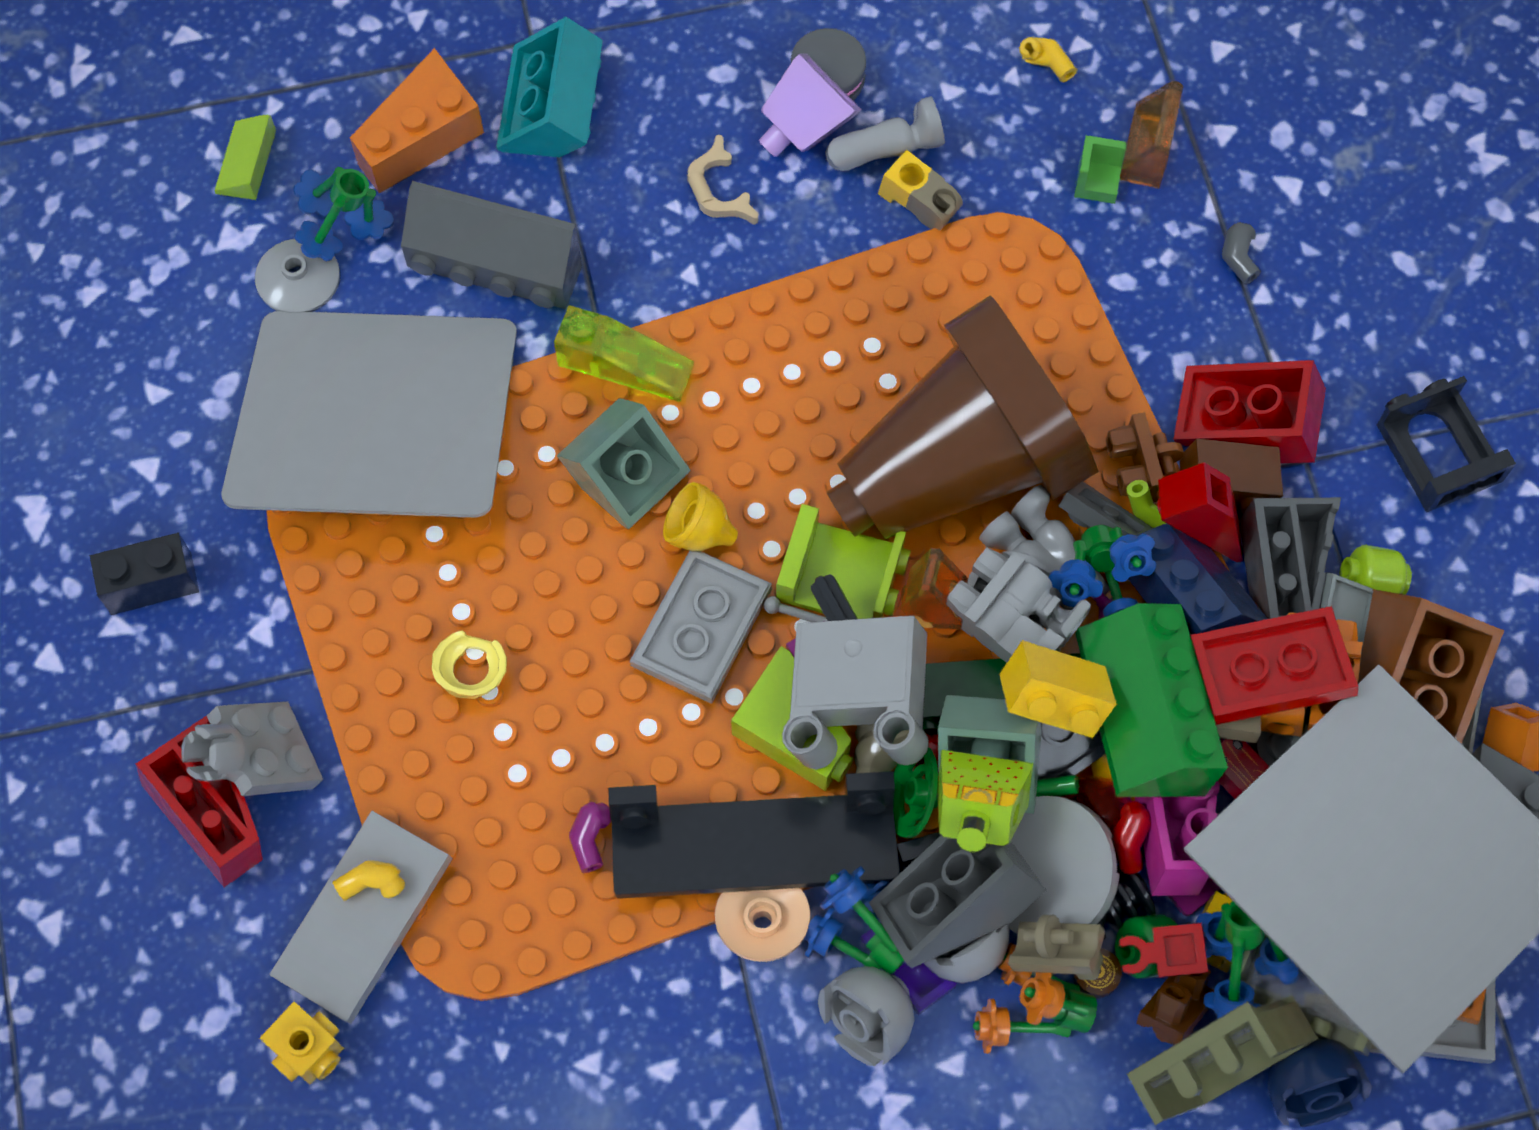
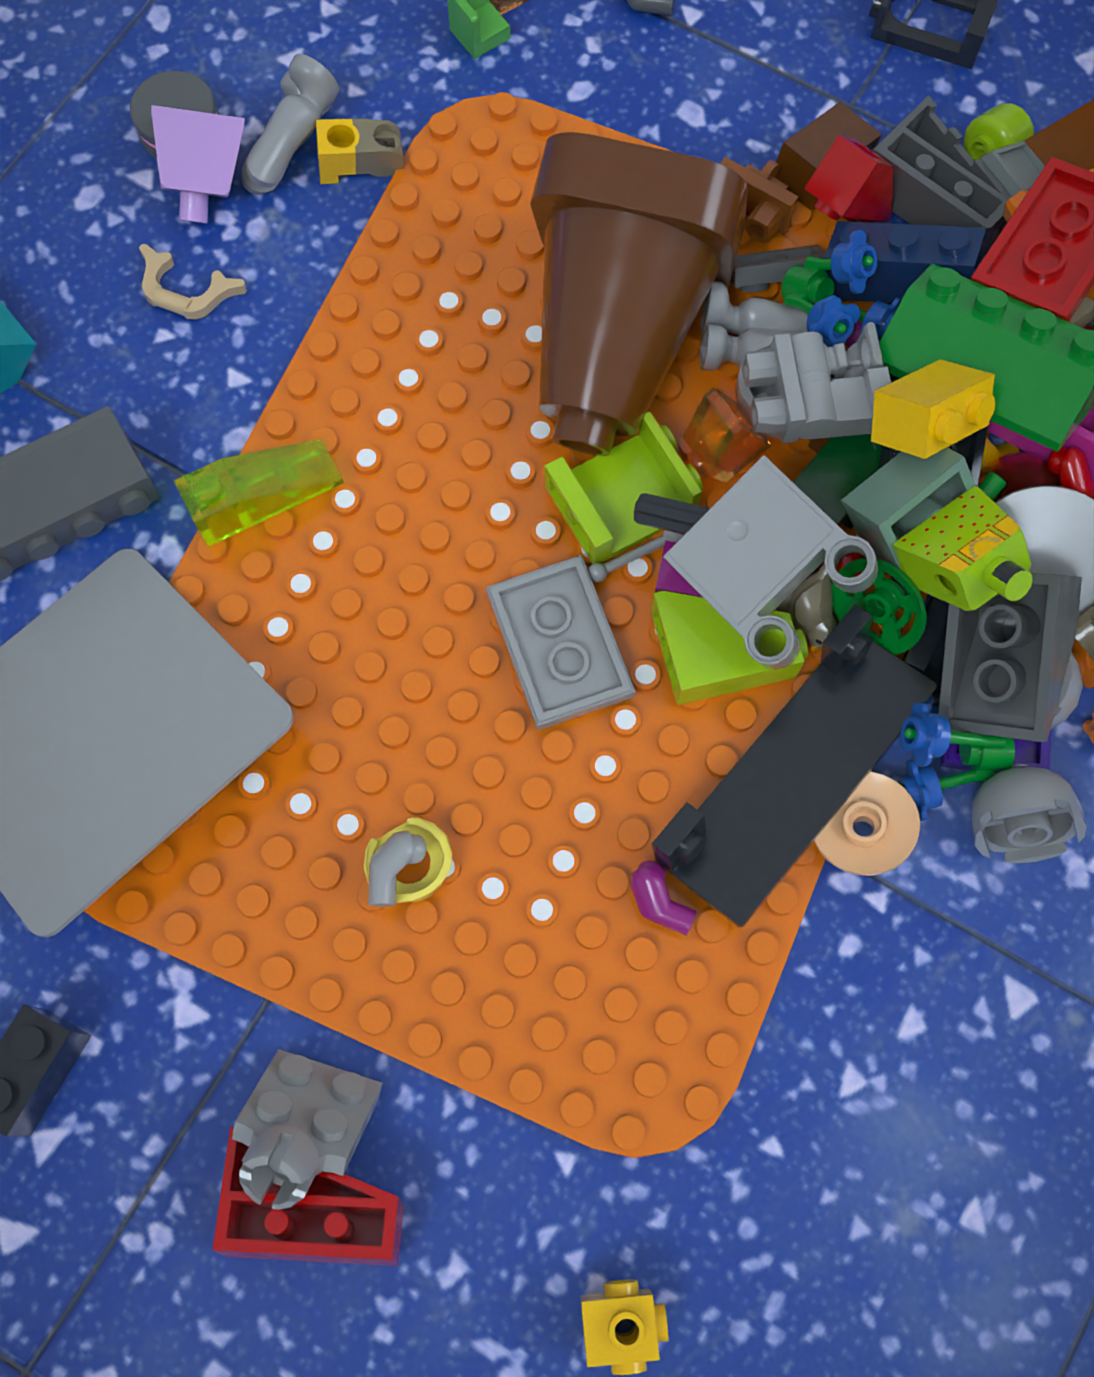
camera: 45 degrees left, 5 degrees up
light grey tile [269,811,453,1024] -> none
yellow arm [333,860,405,901] -> none
sand green slope [557,398,691,529] -> none
yellow helmet [663,482,738,551] -> none
lime arm [1126,480,1166,528] -> none
red slope [1173,360,1326,463] -> none
none -> light grey arm [368,831,427,907]

